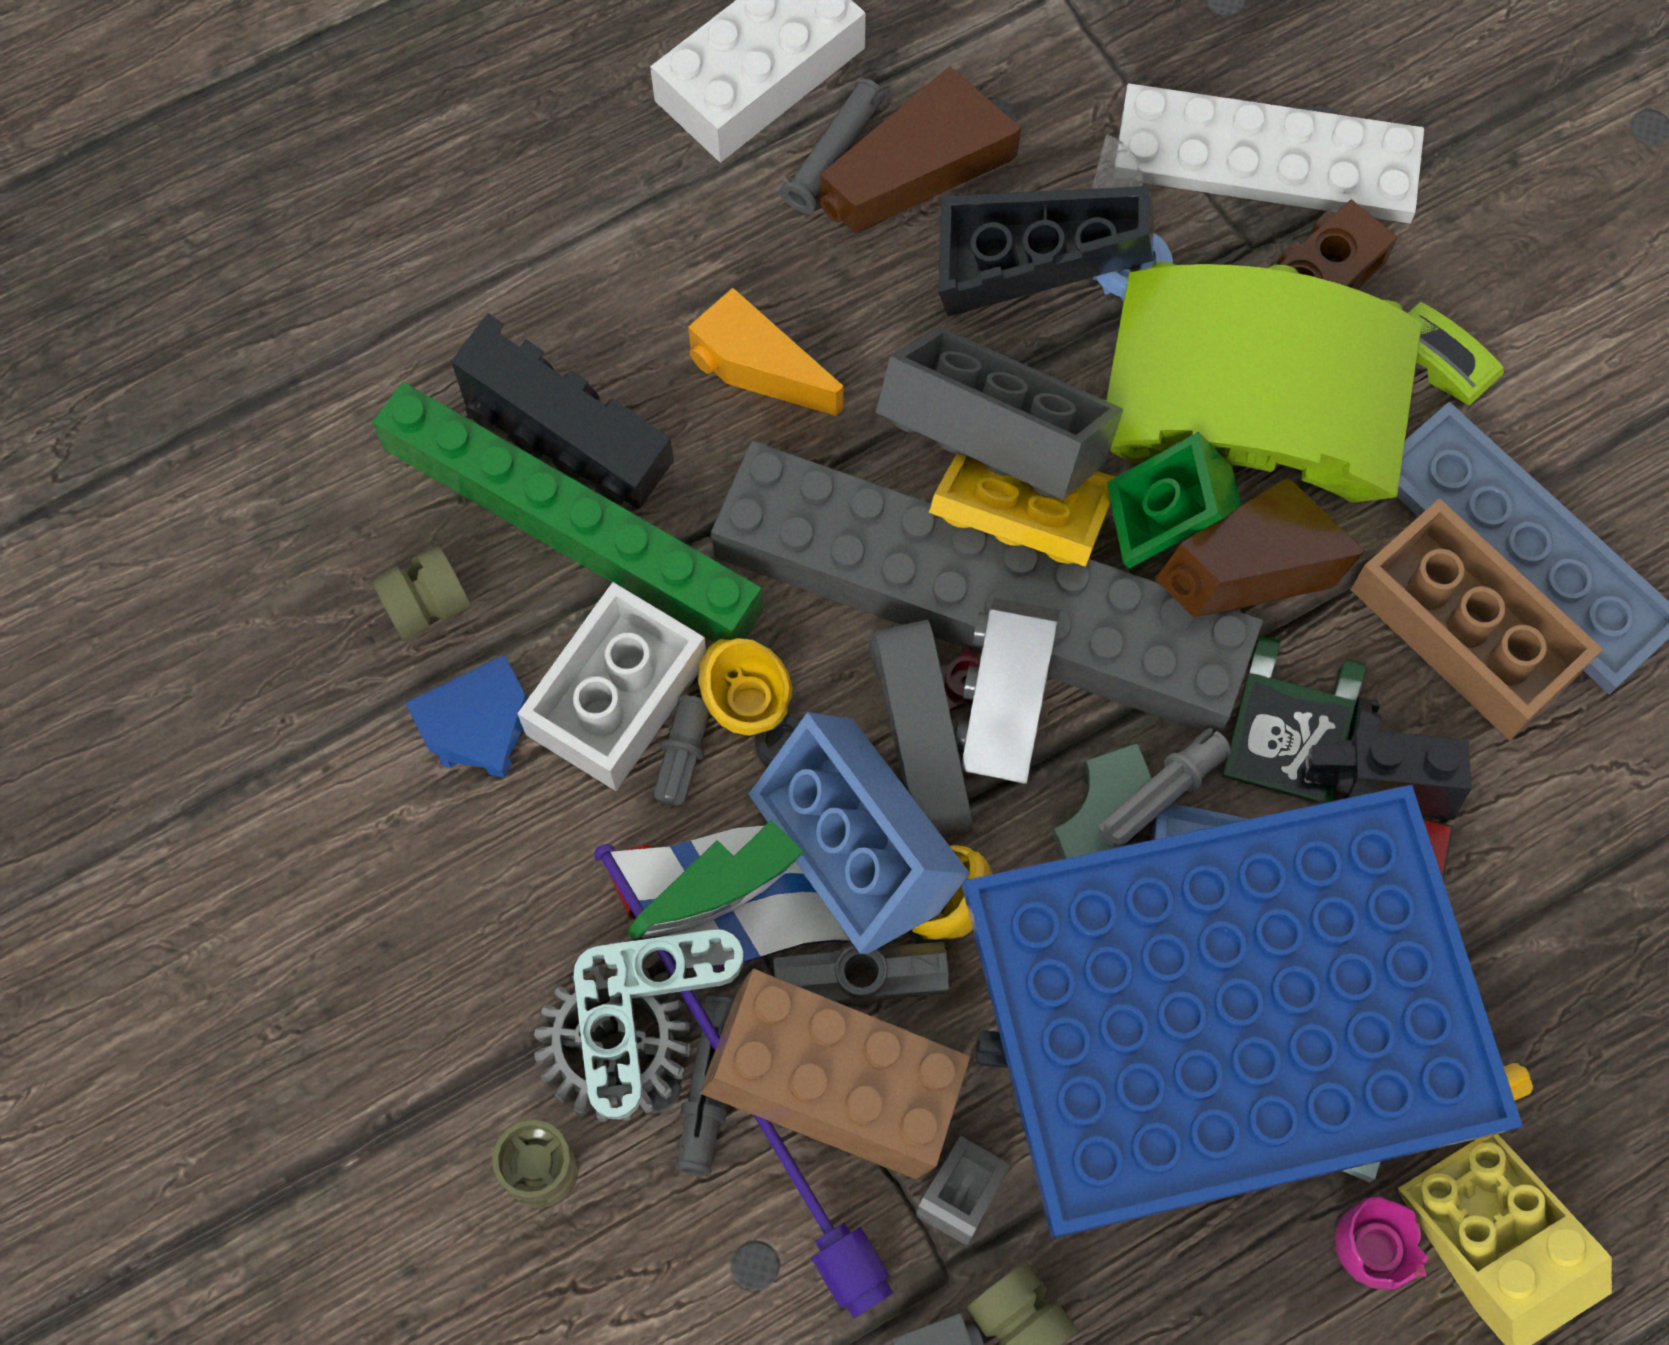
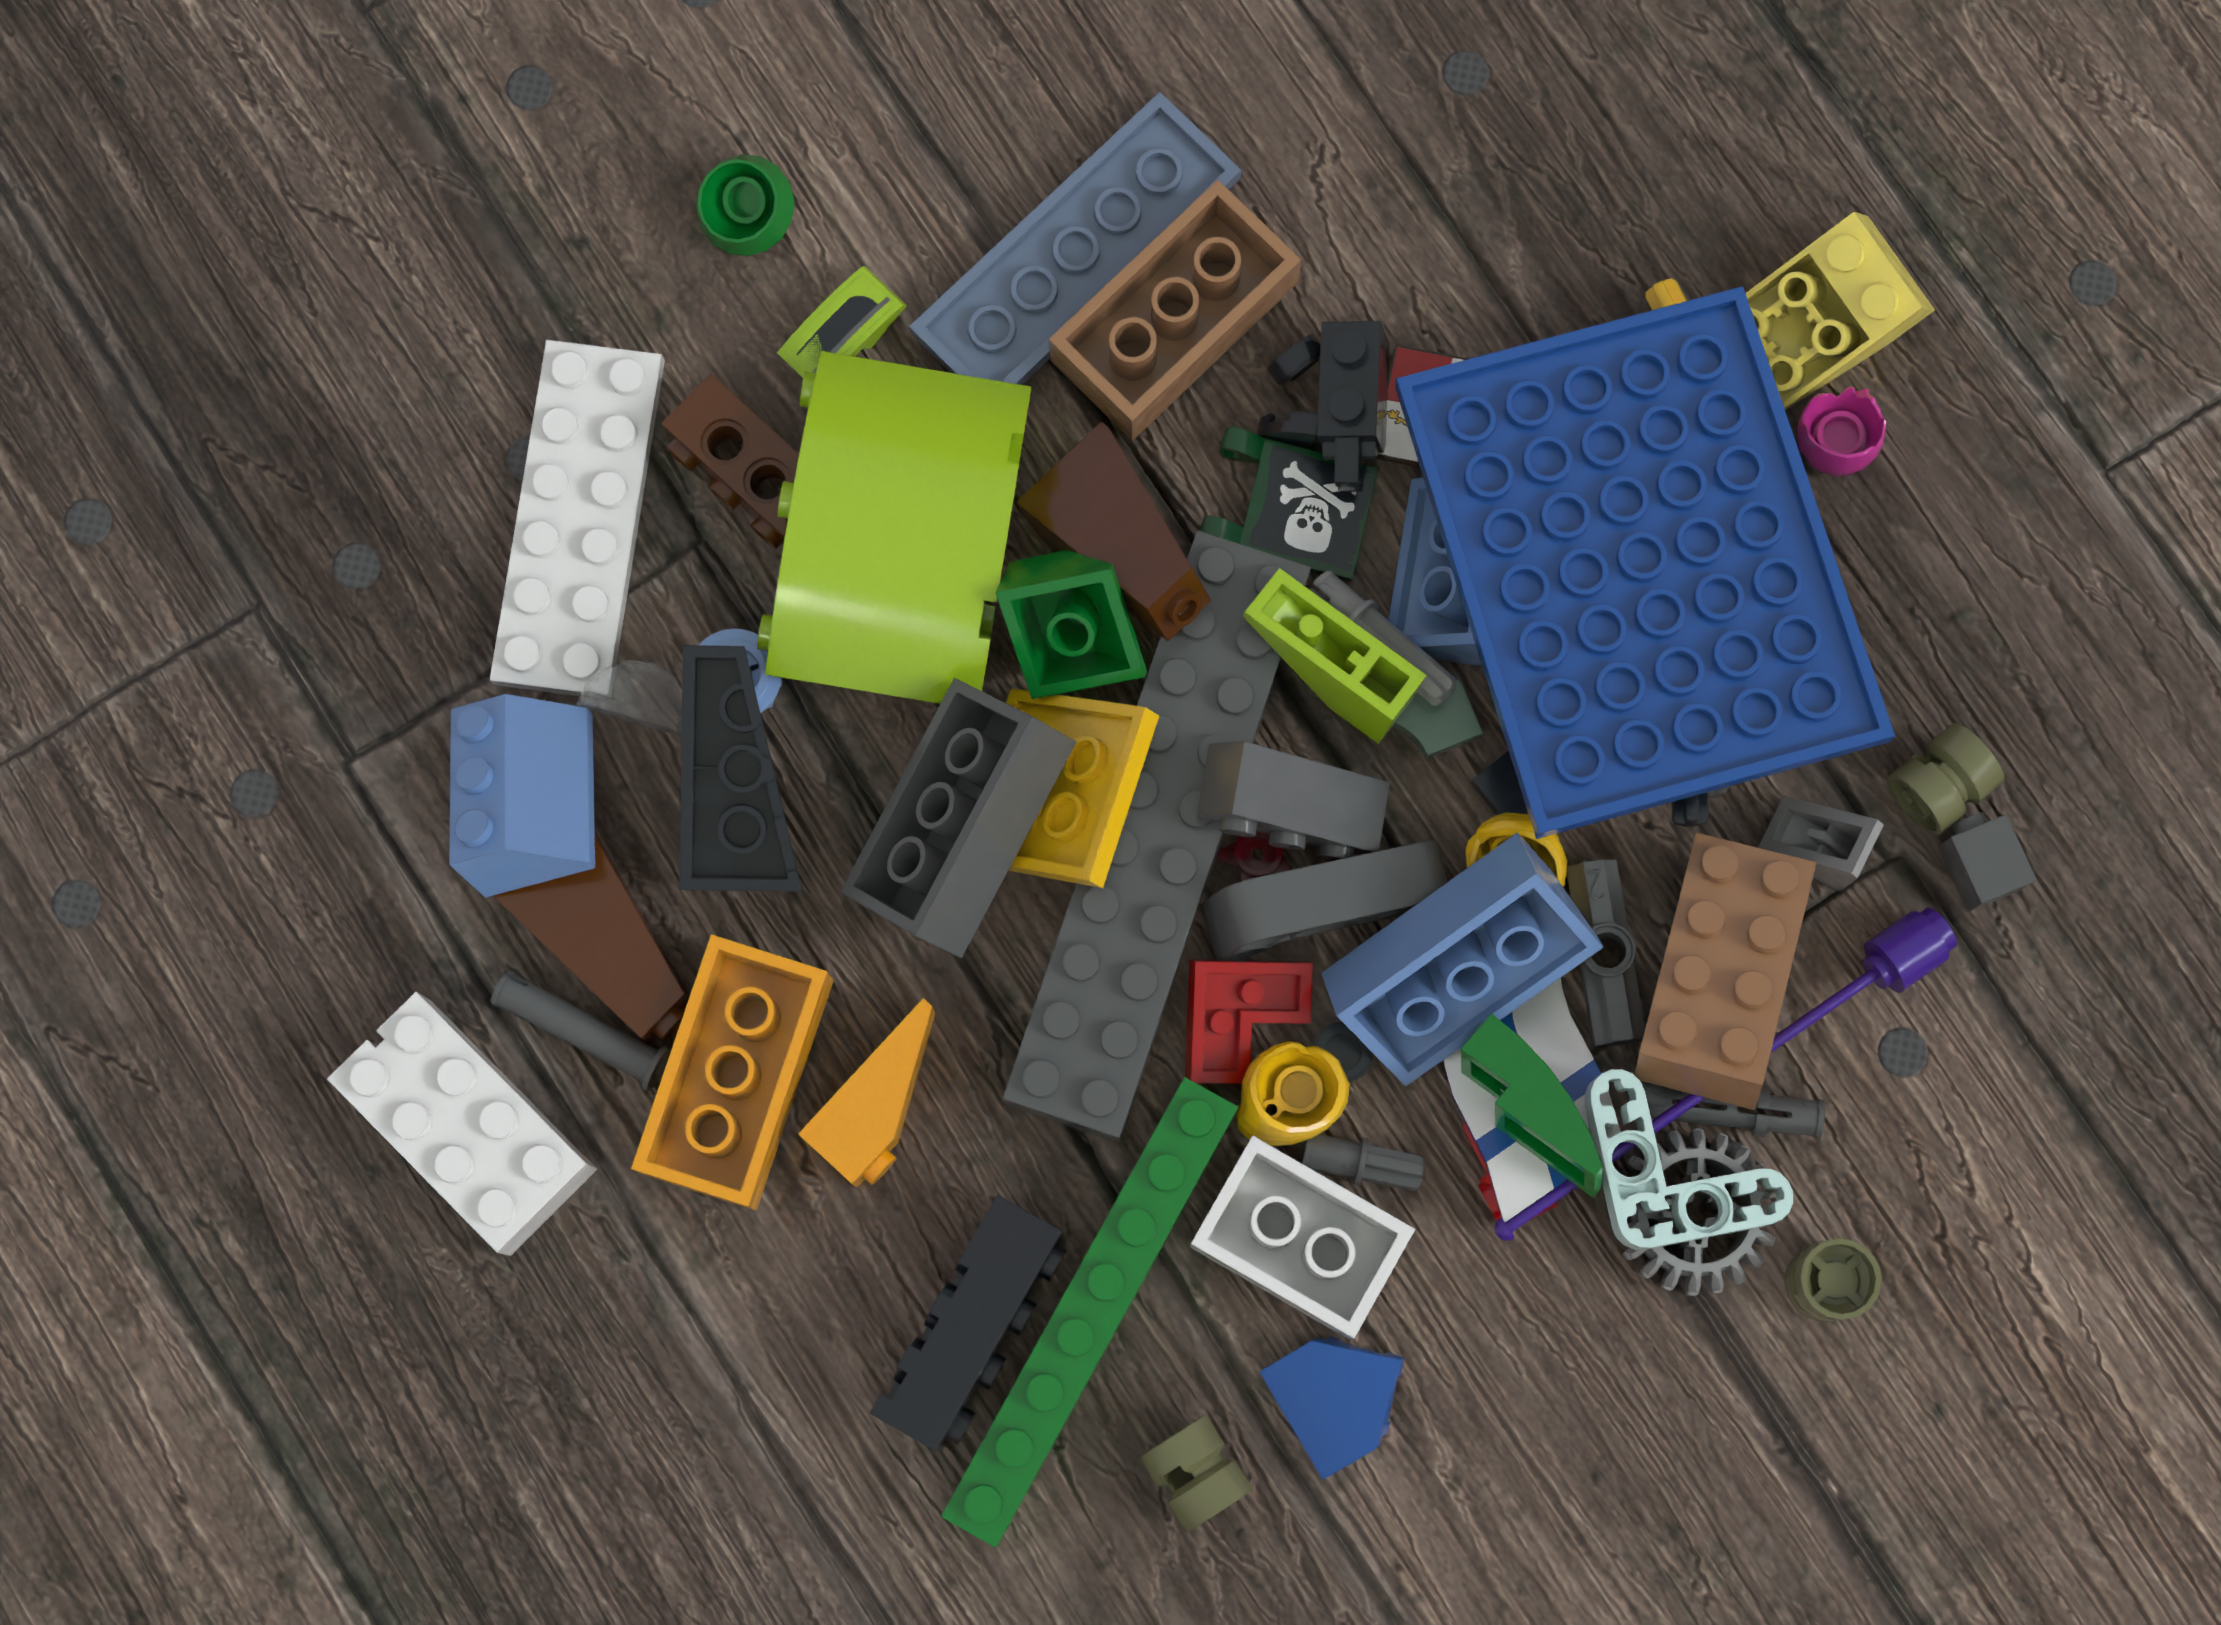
camera: 90 degrees left, 10 degrees up
none -> medium blue slope [449,694,595,898]
none -> light orange brick [631,934,834,1211]
none -> green hat [696,154,794,256]
none -> red plate [1185,959,1313,1084]
none -> lime slope [1243,568,1427,744]
none -> black tile [1267,333,1321,386]

